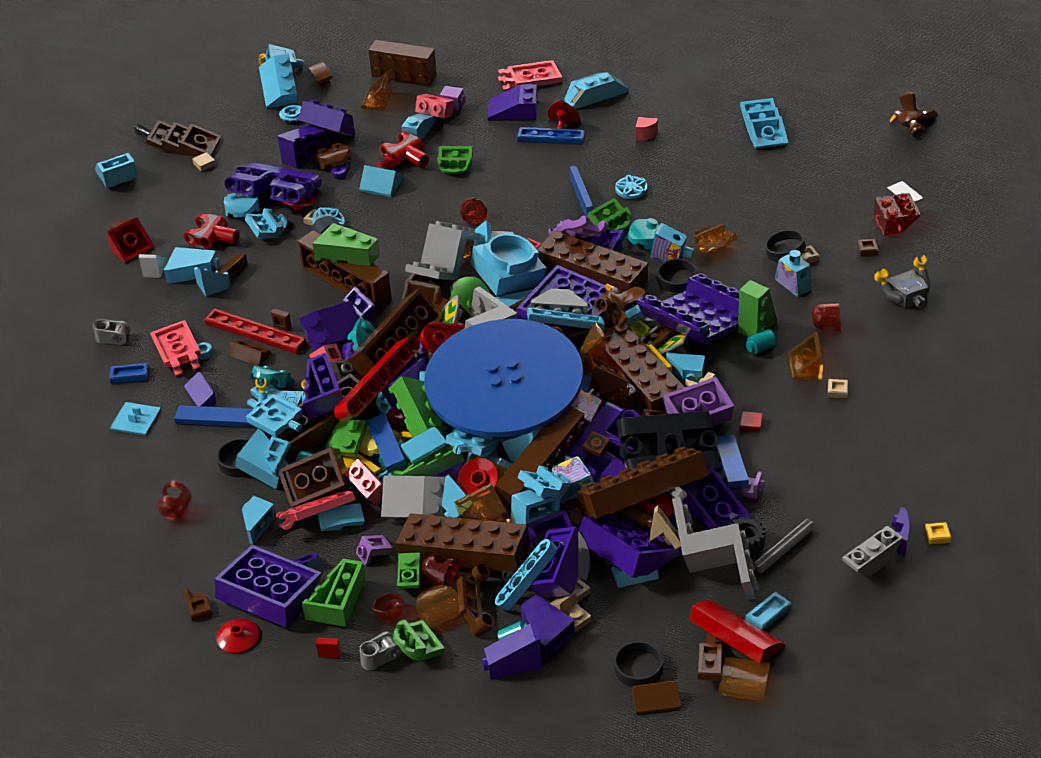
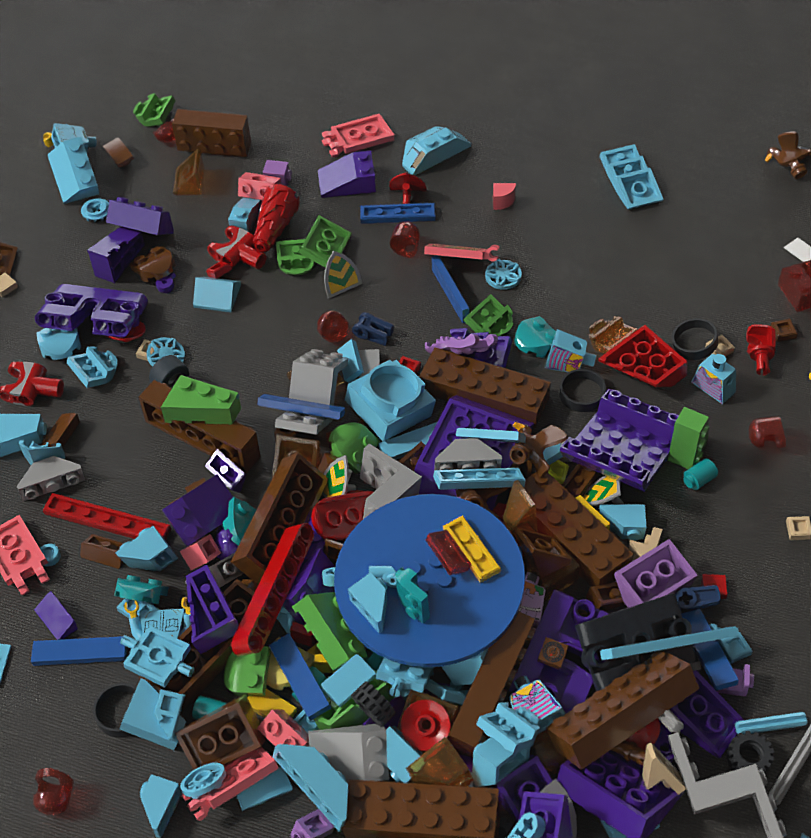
camera: 10 degrees left, 10 degrees up
reddish brown tile [271,308,292,331] -> none
clear orange slope [788,331,824,380] -> none
none -> light grey slope [17,456,85,501]
none -> medium azure slope [116,526,178,571]
none -> bright green slope [133,93,176,127]
none -> clear red hair [153,119,175,143]
none -> medium azure wheel [180,763,226,799]
none -> red cone [253,184,300,252]
none -> blue tile [257,394,345,420]
none -> medium azure wedge [273,744,348,831]
none -> bright green tile [298,215,352,268]
none -> shield [324,251,363,298]
none -> medium azure slope [348,572,387,633]
none -> black tyre [351,681,396,727]
none -> dark blue piece [352,312,394,346]
none -> medium azure arm [369,566,397,588]
none -> clear red helmet [389,221,420,258]
none -> teal slope [395,567,430,624]
none -> coral tile [424,244,500,261]
none -> clear red plate [425,530,472,575]
none -> yellow tile [443,515,501,583]
none -> medium azure tile [456,428,526,443]
none -> red wedge [598,325,687,387]
none -> medium azure tile [600,626,739,660]
none -> dark blue piece [676,585,720,612]
none -> medium azure tile [709,623,752,663]
none -> medium azure axle [735,712,807,735]
none -> red piece [746,324,776,375]

